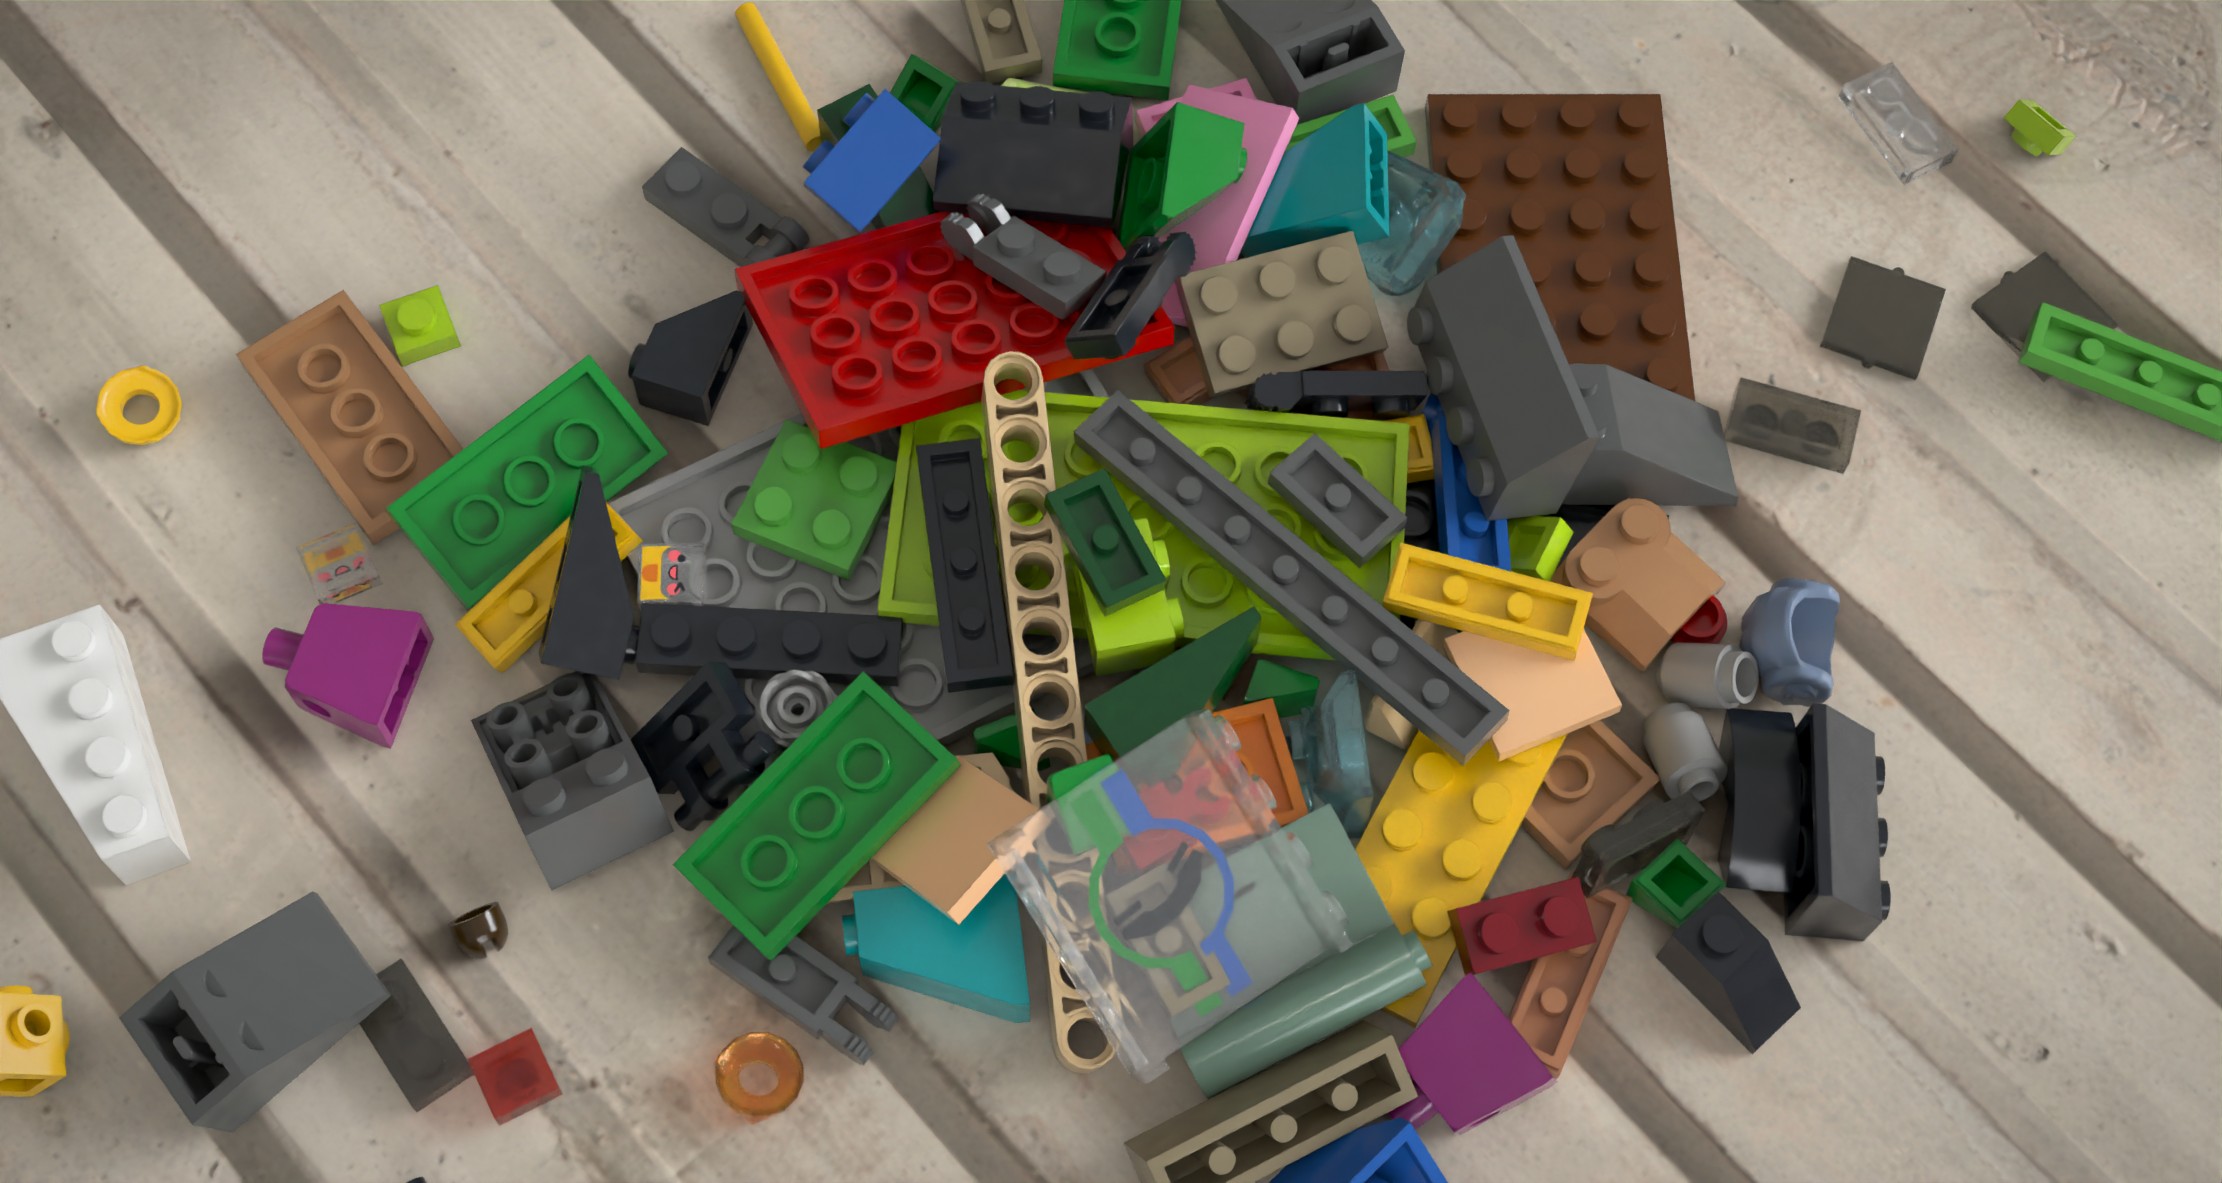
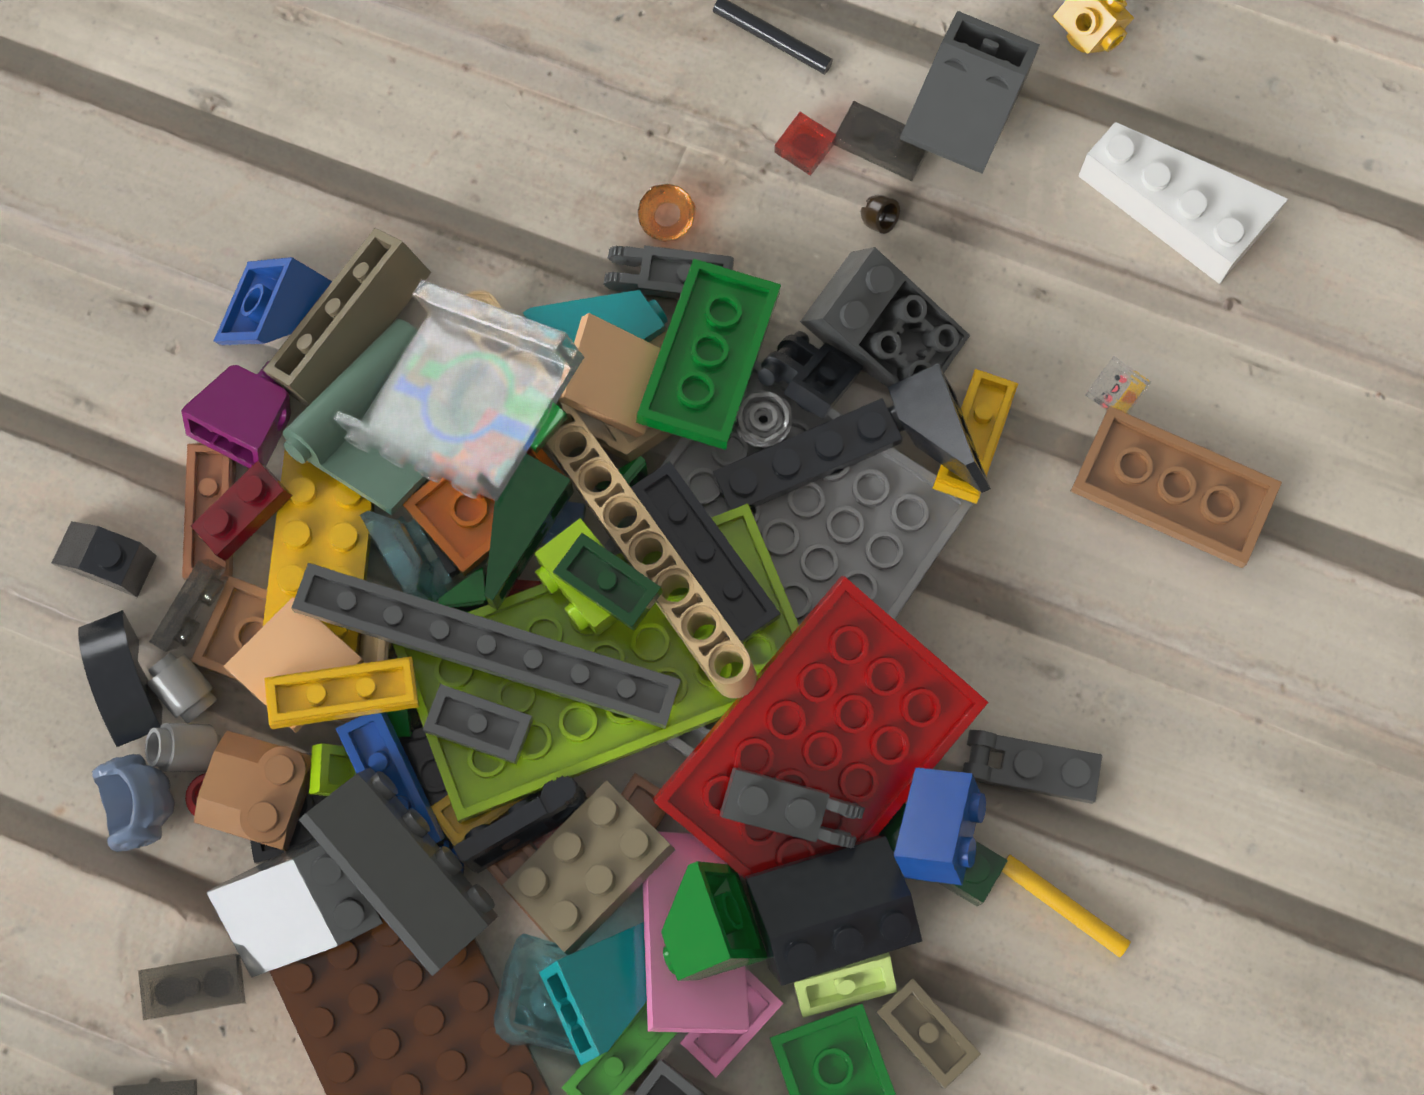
camera: 160 degrees right, 10 degrees up
yellow piece [96,365,182,446] -> none
magenta torso [262,603,434,749] -> none
lime plate [379,285,461,367] -> none
green plate [385,355,669,611] -> none
black slope [628,290,753,426] -> none
clear tile [637,543,706,612] -> none
bright green plate [731,419,897,581] -> none
green slope [890,54,961,132] -> none
black hinge [1065,232,1197,360] -> none
green slope [1626,838,1727,929] -> none
black slope [1784,703,1891,941] -> none

